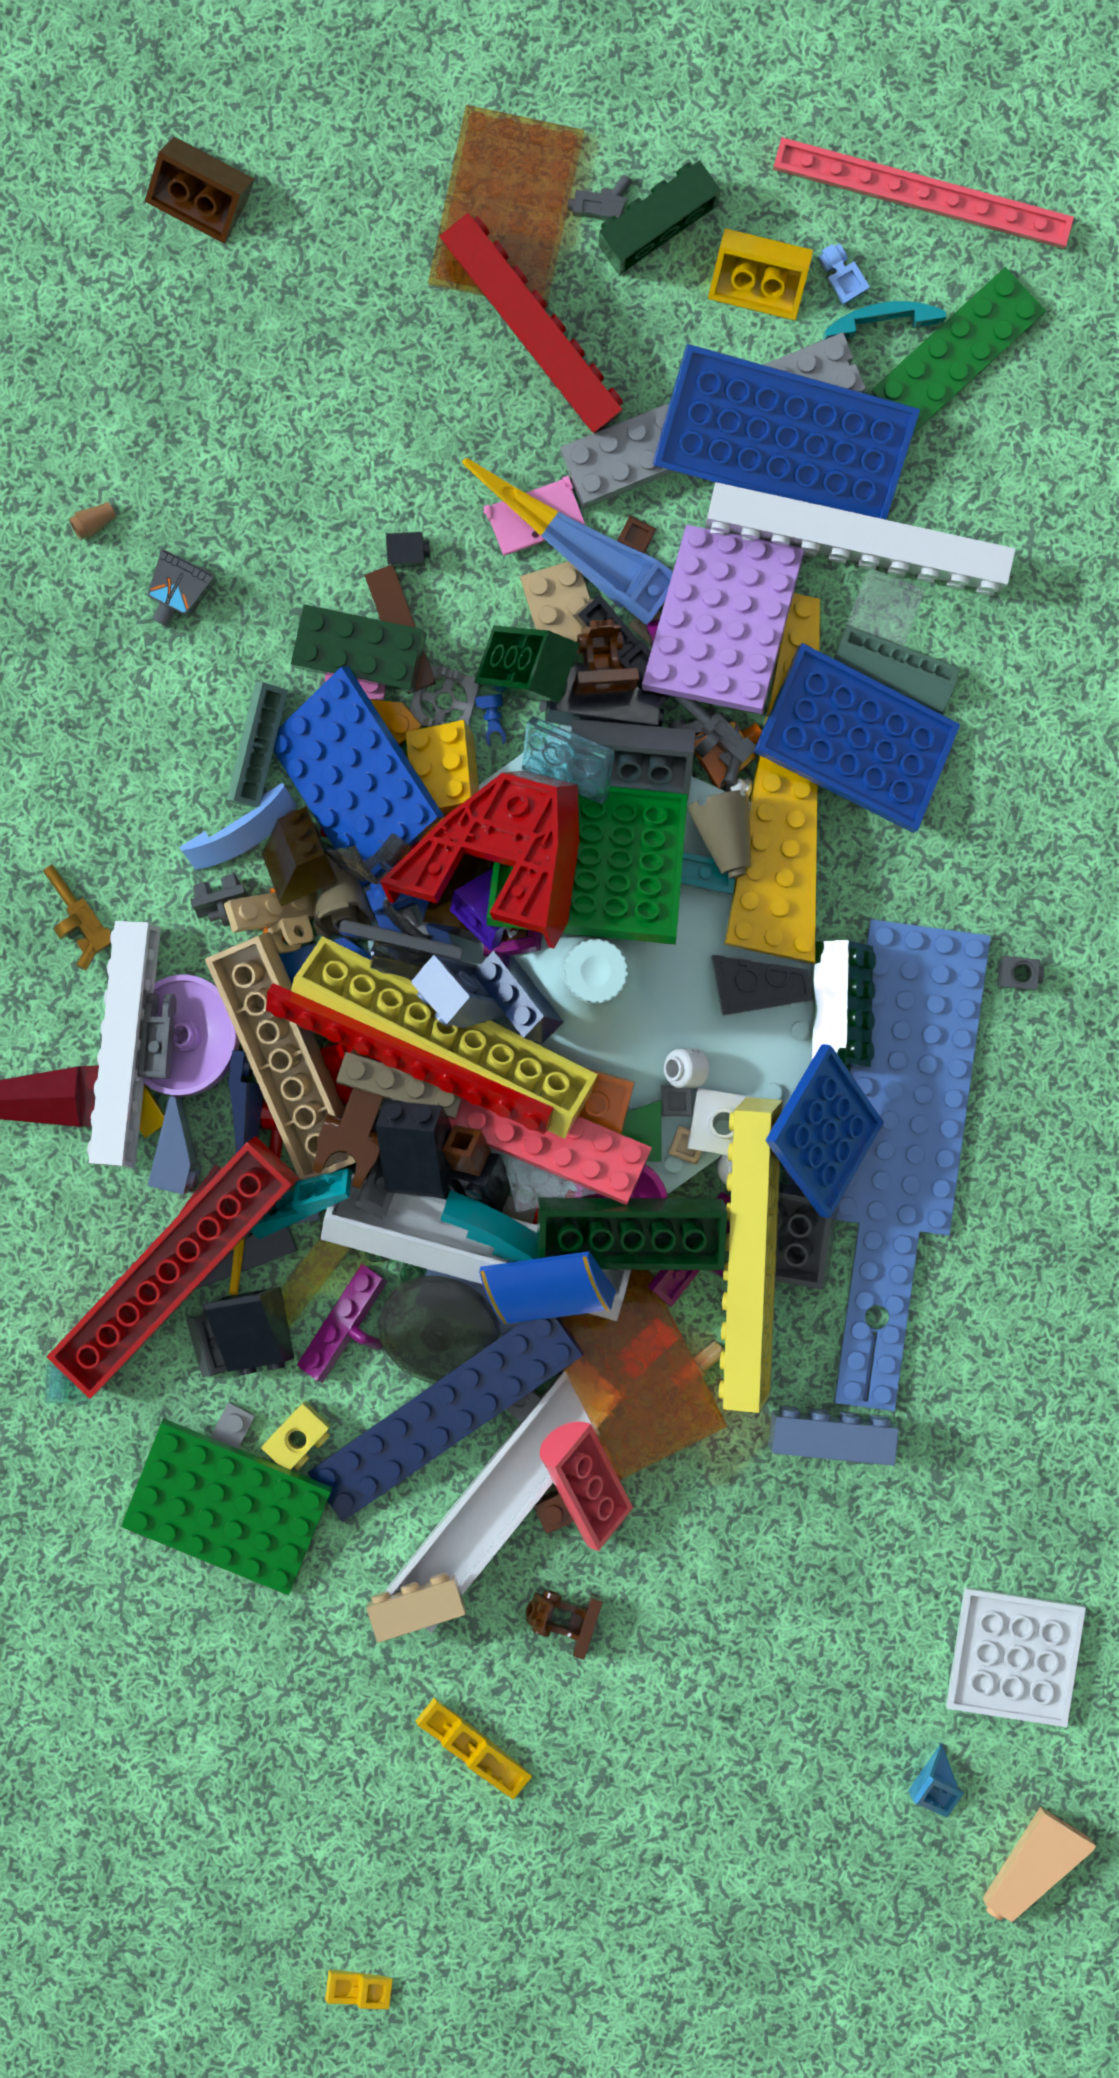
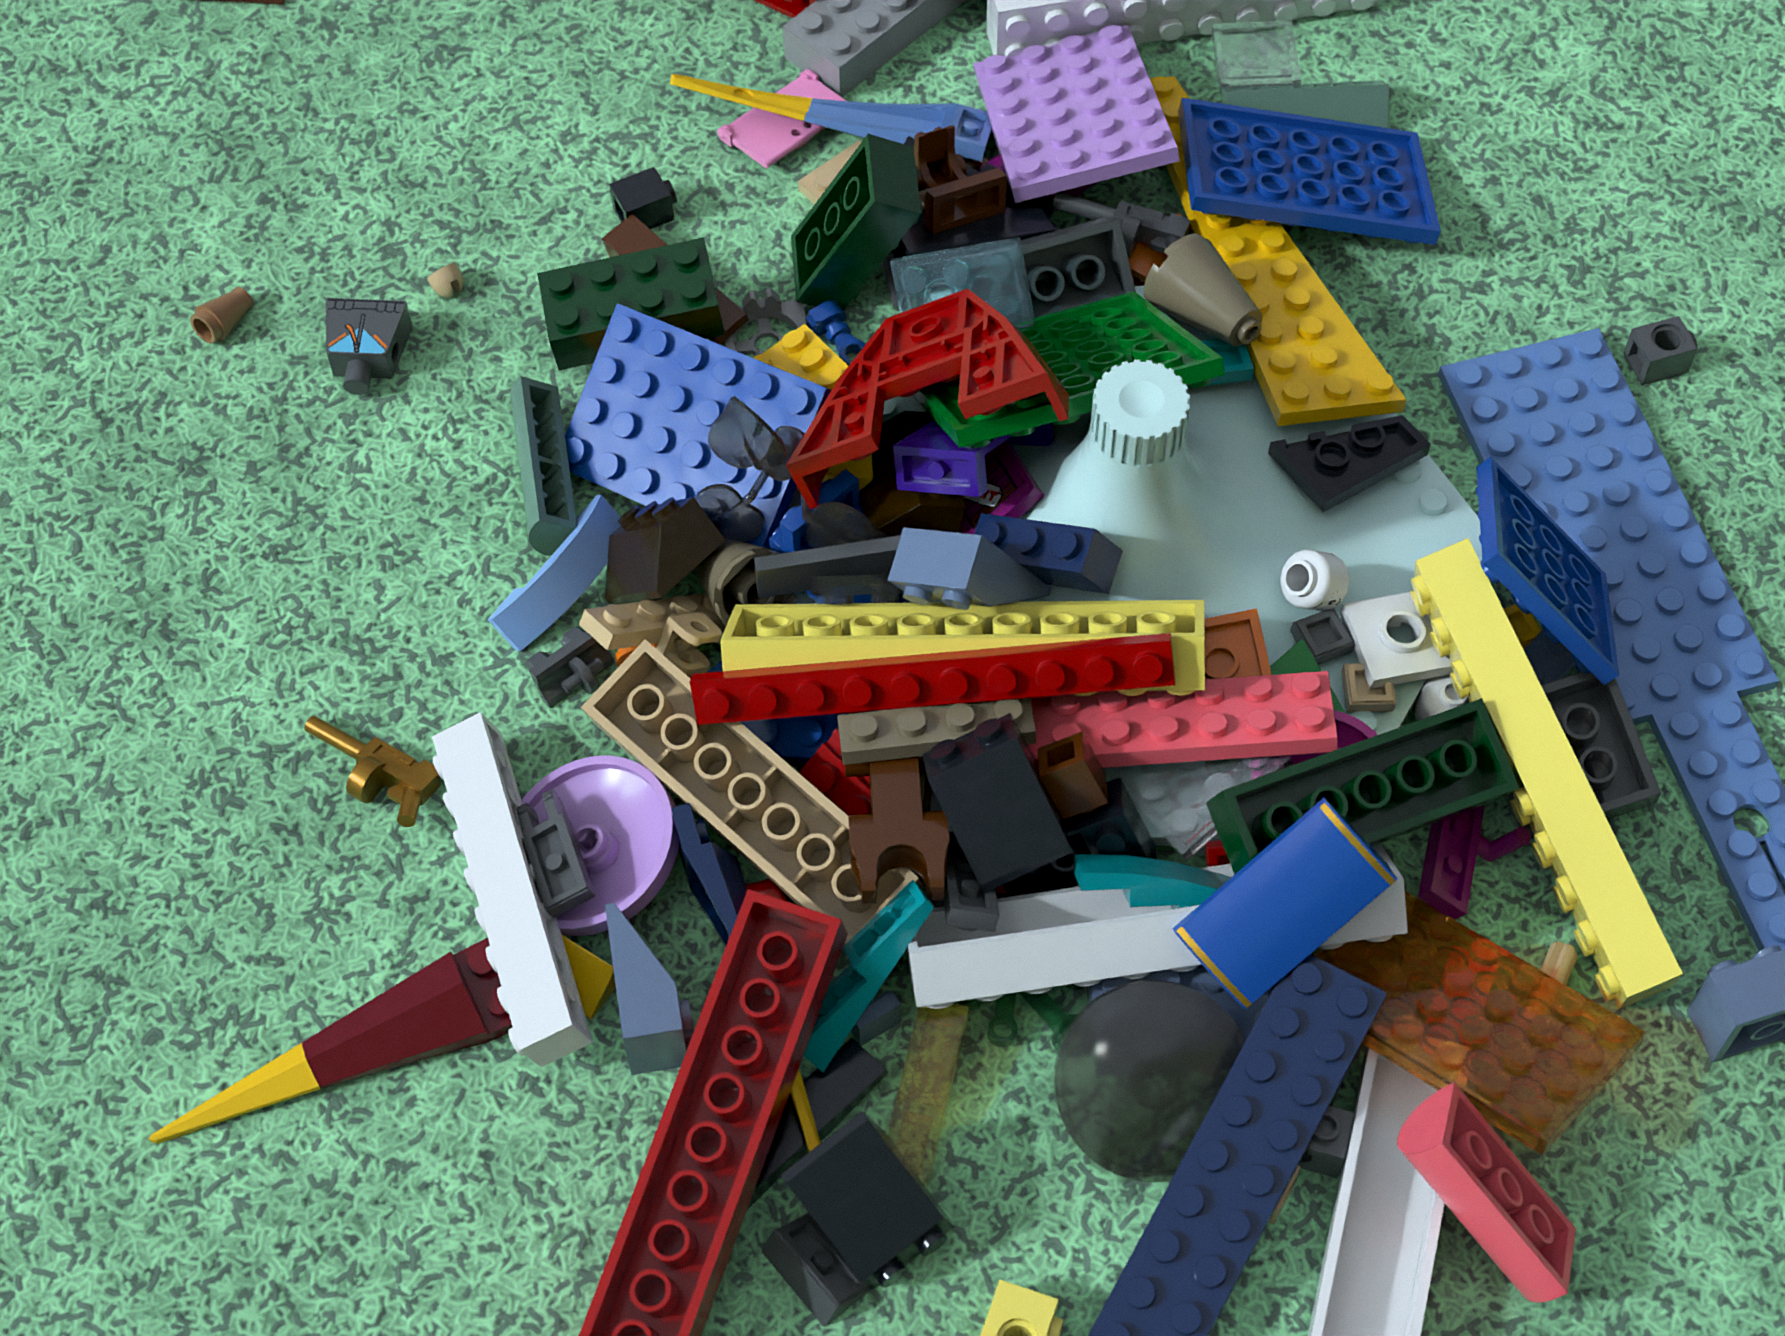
camera: 25 degrees left, 30 degrees down
magenta plate [297,1263,388,1383] -> none
reddish brown brick [534,1490,574,1534] -> none
reddish brown tile [617,516,657,554] -> none
brick [812,940,876,1067] -> none
none -> tan hinge [427,262,464,298]

